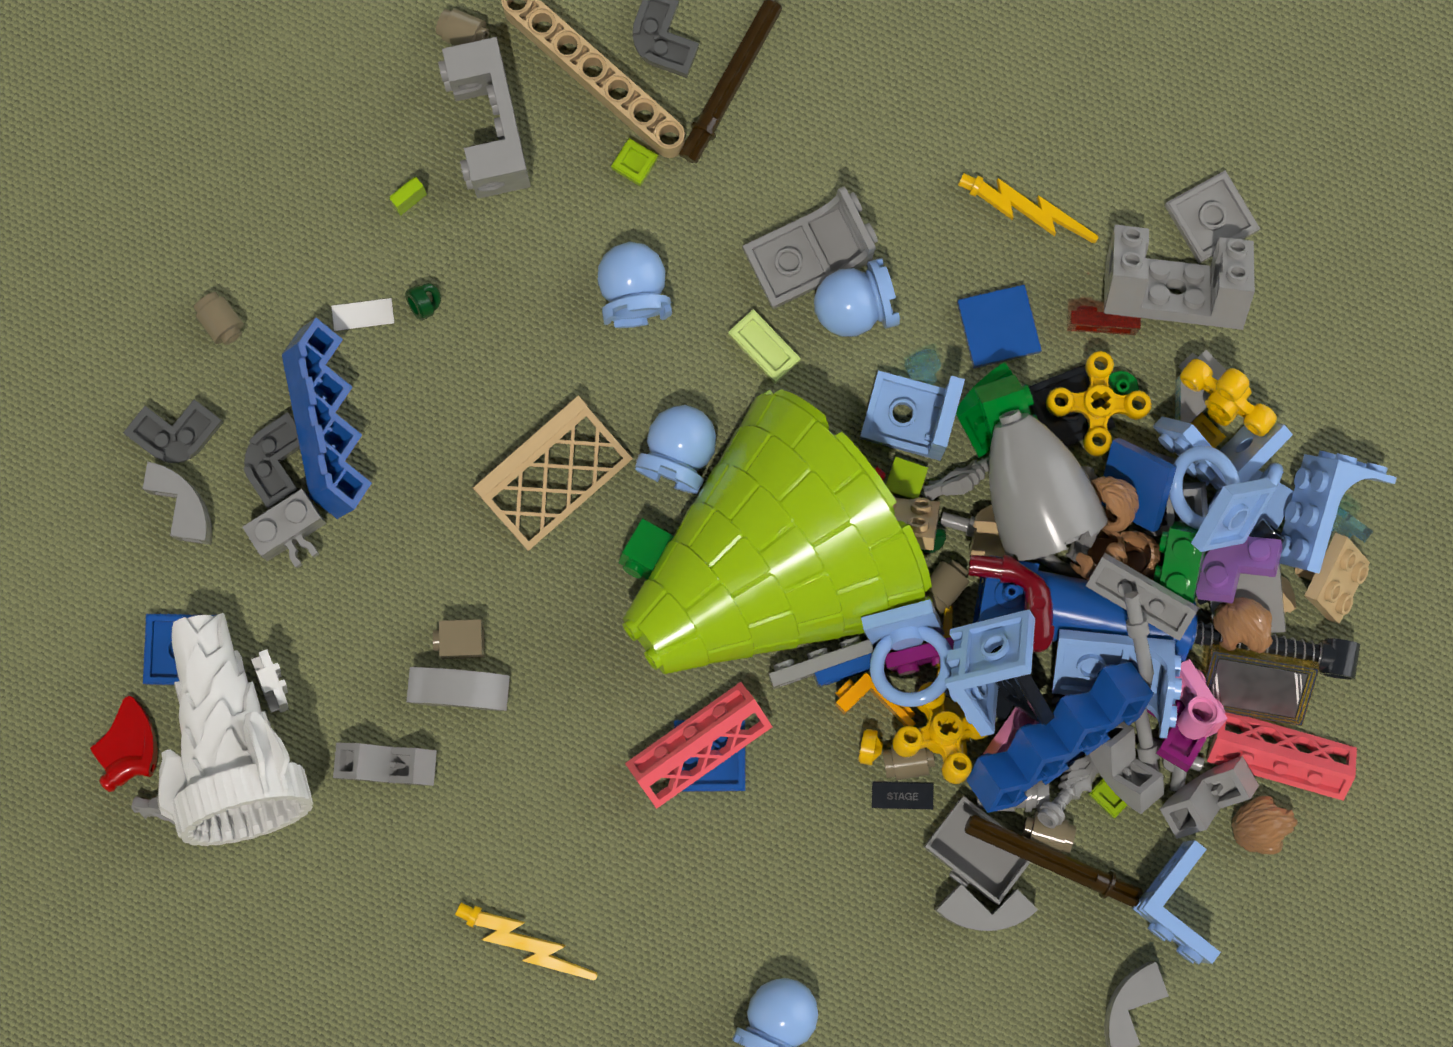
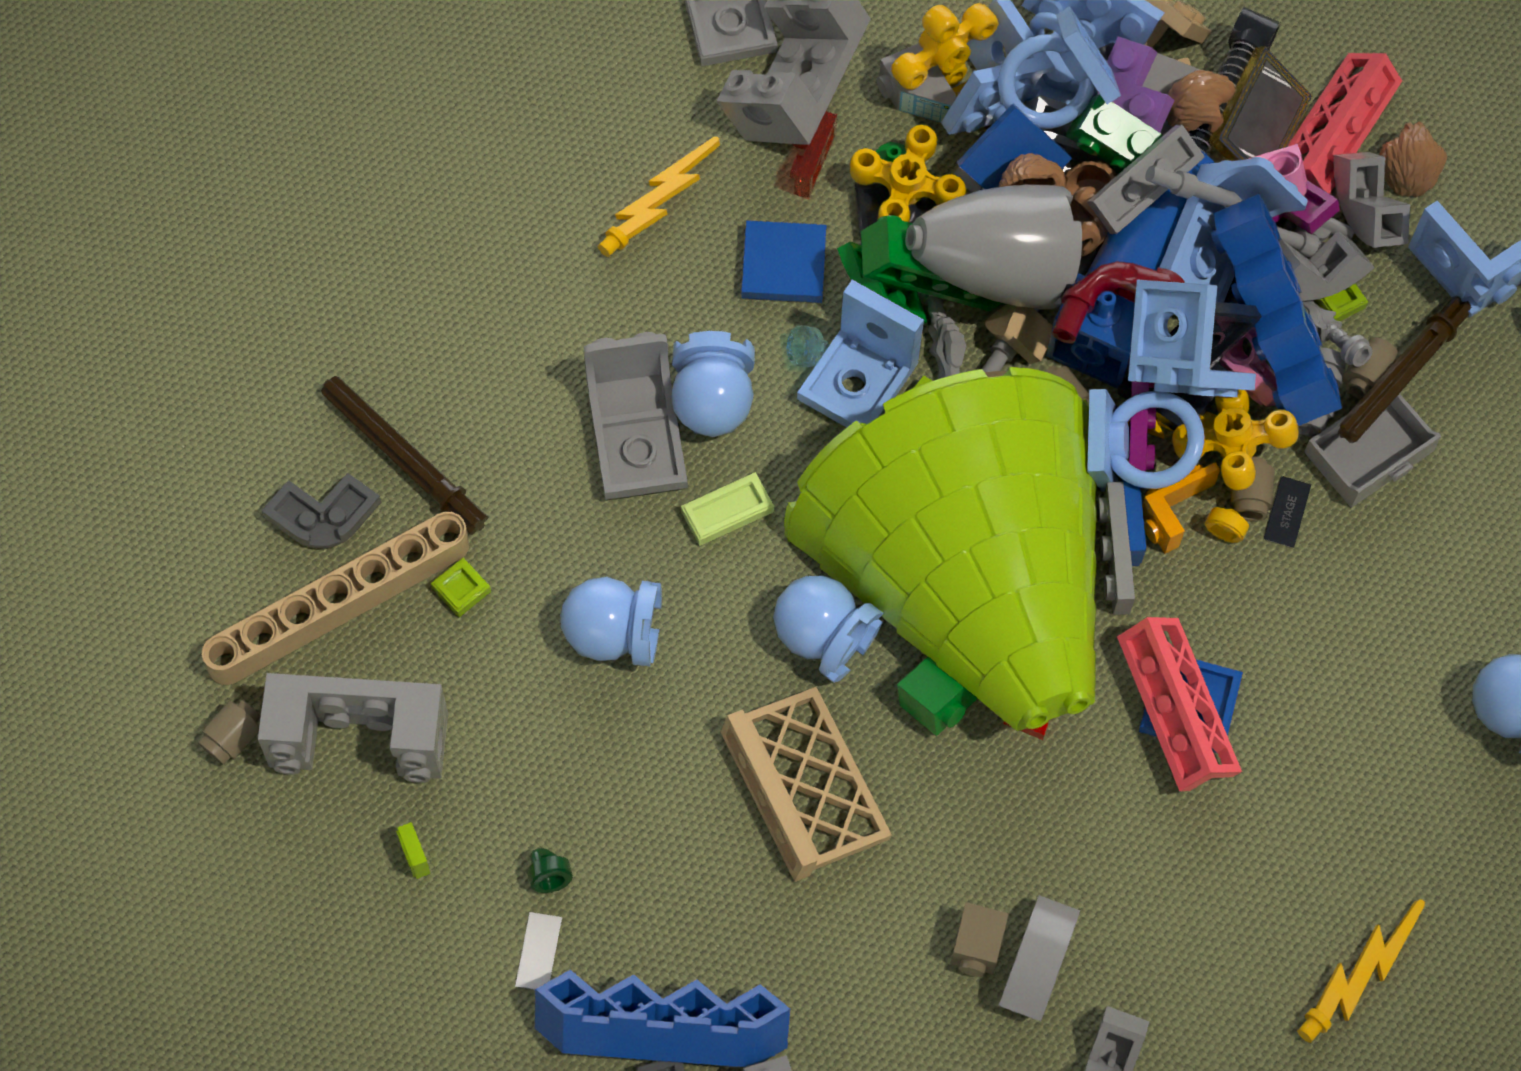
camera: 75 degrees left, 15 degrees down
light grey brick [934,884,1038,931] -> none

